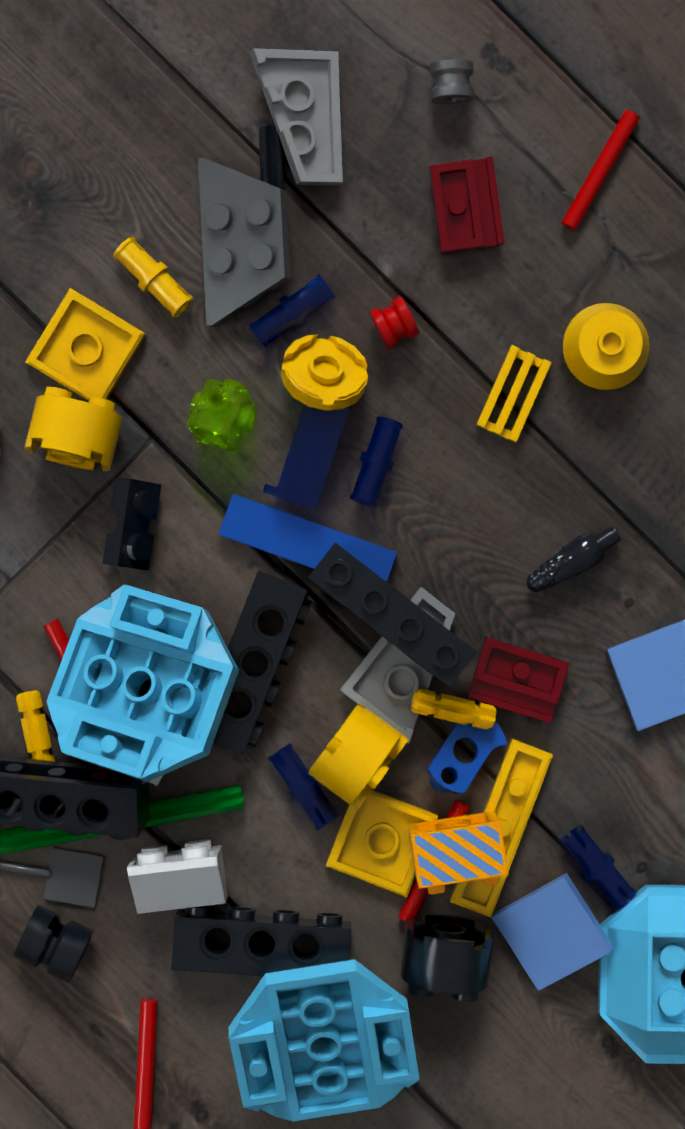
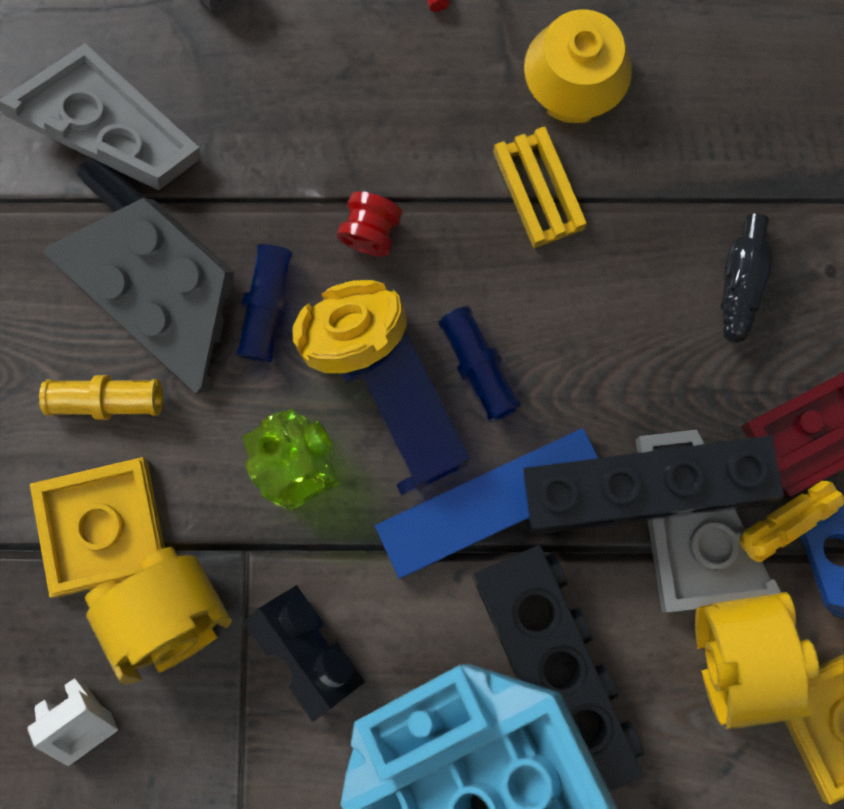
camera: 45 degrees left, 10 degrees down
clear blue pin [267,743,340,831] -> none
dark red plate [429,156,505,254] -> none

